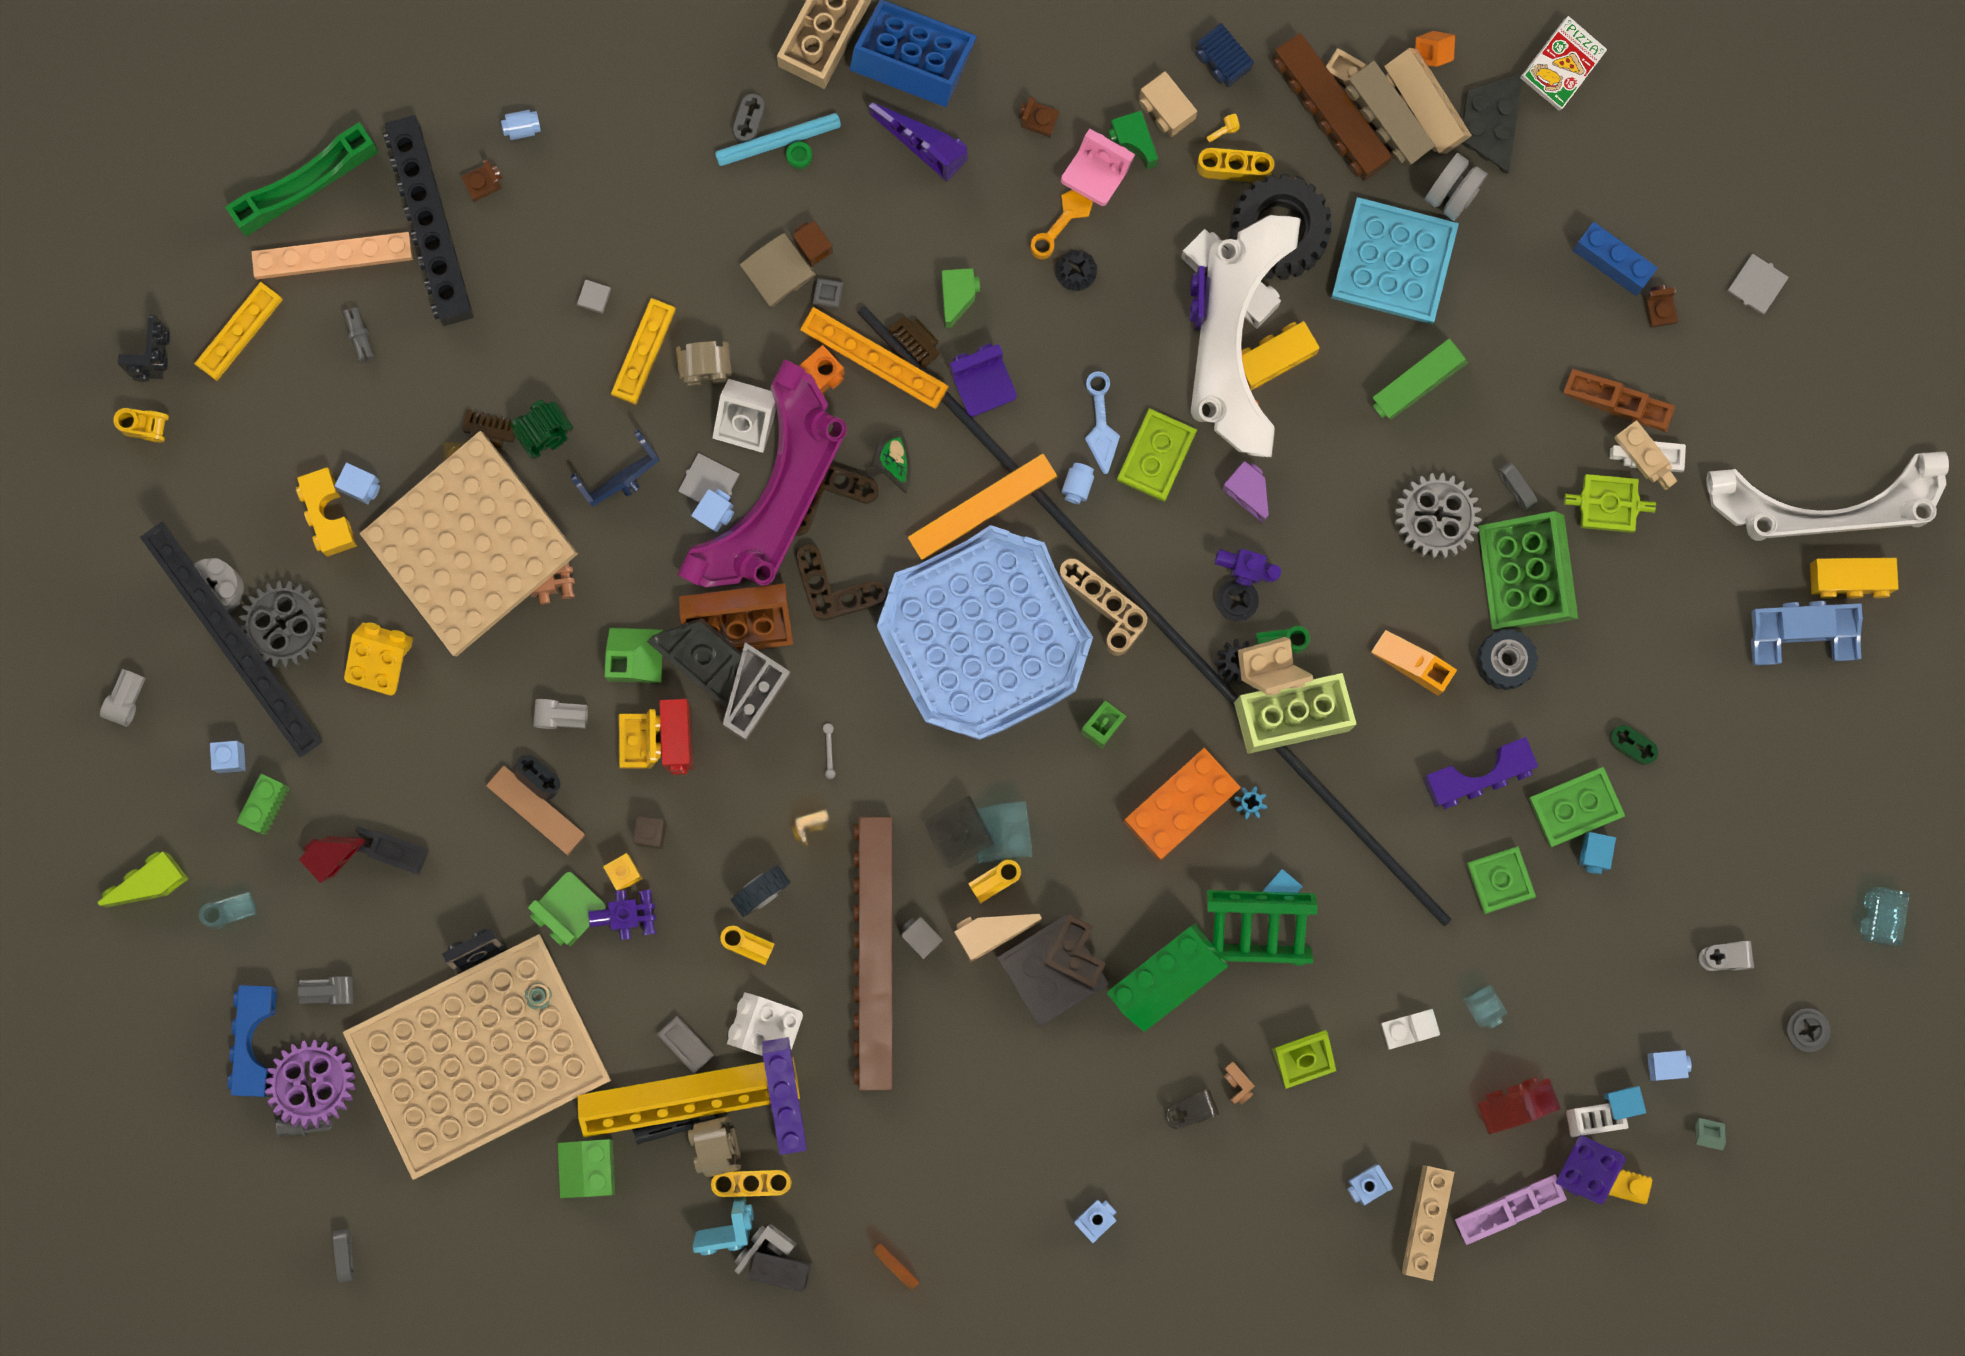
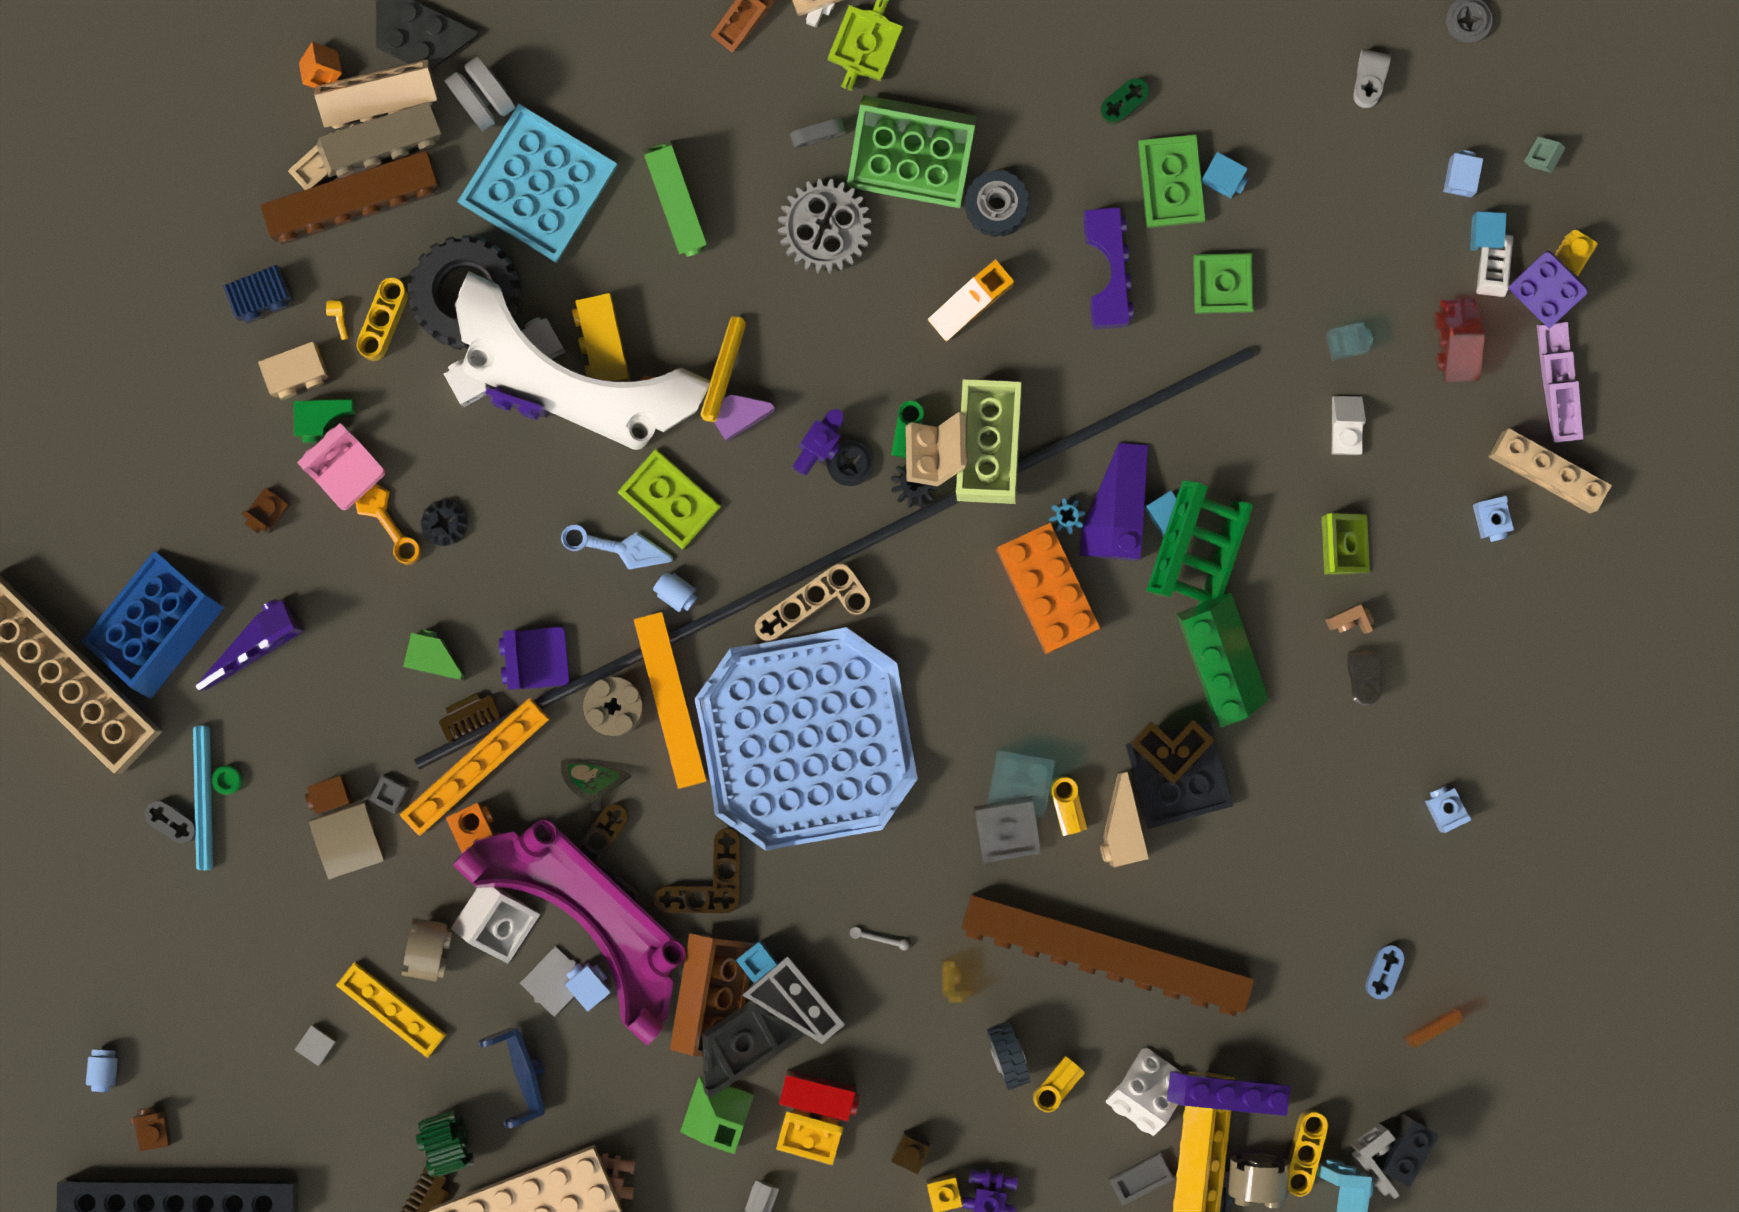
camera: 65 degrees left, 5 degrees up
brick [901,917,943,960] -> none
bright green slope [1080,700,1127,749] -> none
none -> dark tan brick [583,677,645,736]
none -> yellow axle [700,316,746,422]
none -> dark azure panel [736,940,778,983]
none -> dark purple wedge [1080,443,1148,561]
none -> medium blue beam [1365,945,1404,999]

